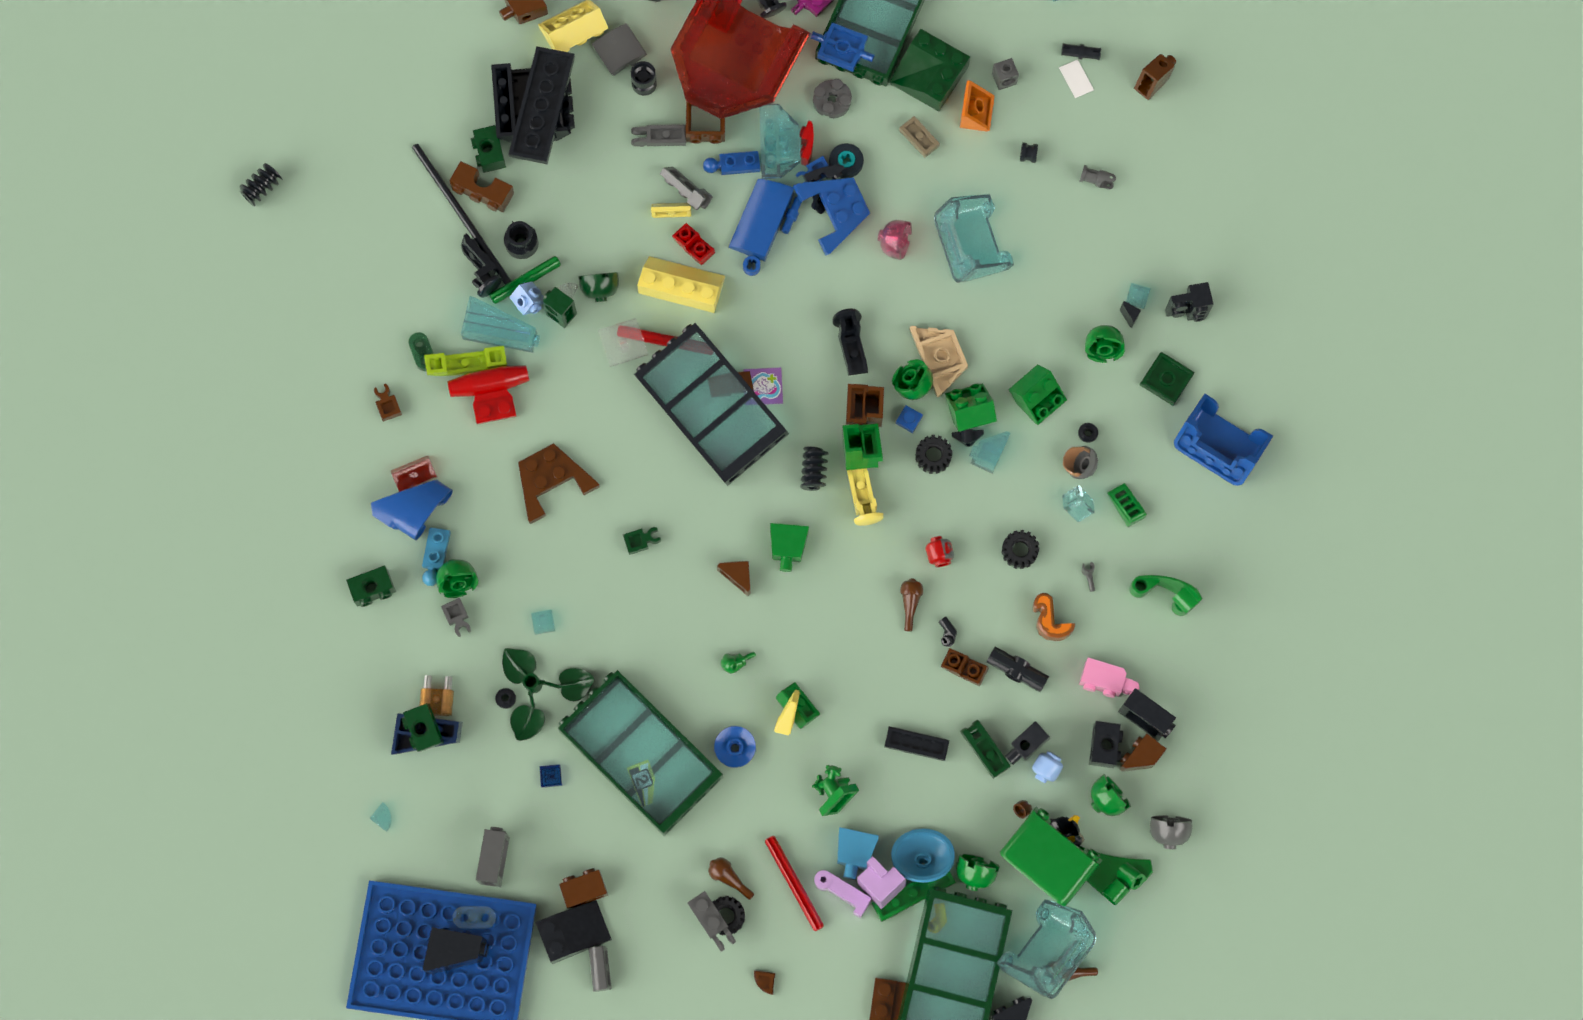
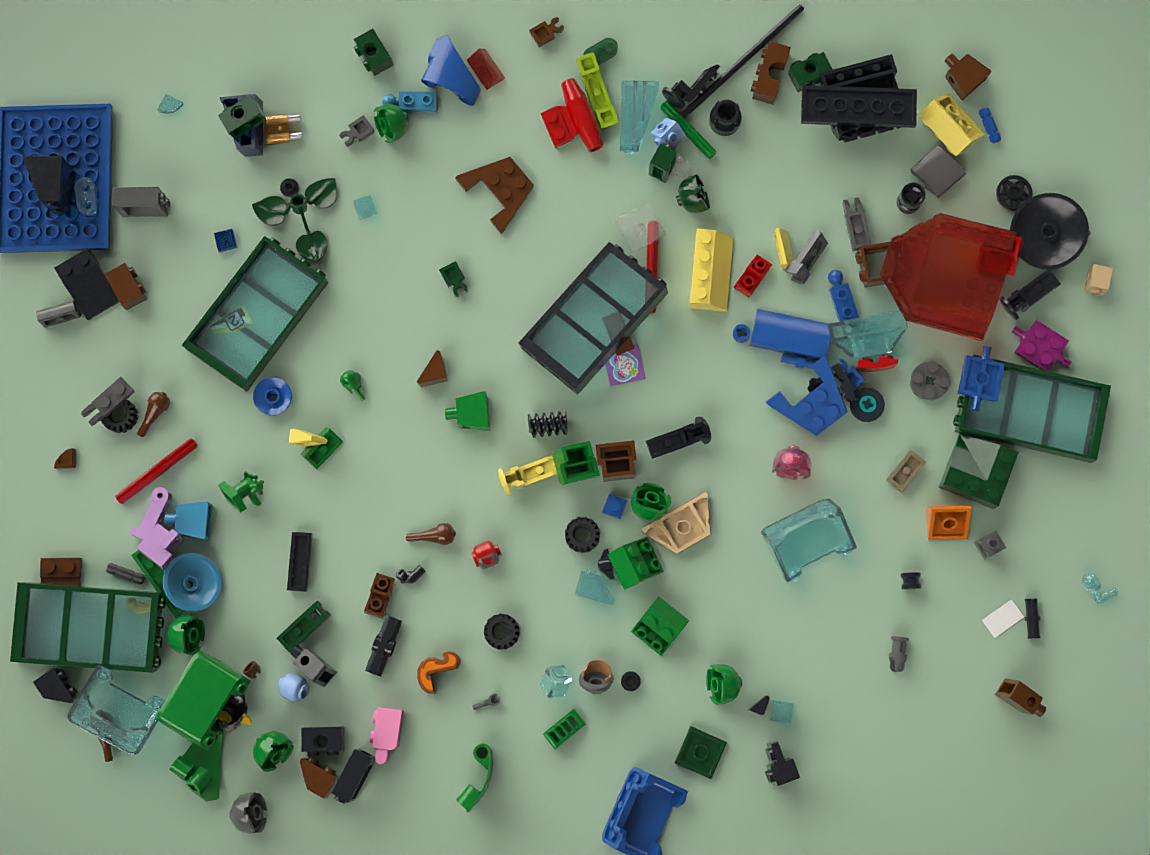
camera: 85 degrees right, 5 degrees up
none -> dark grey axle [106,563,145,584]

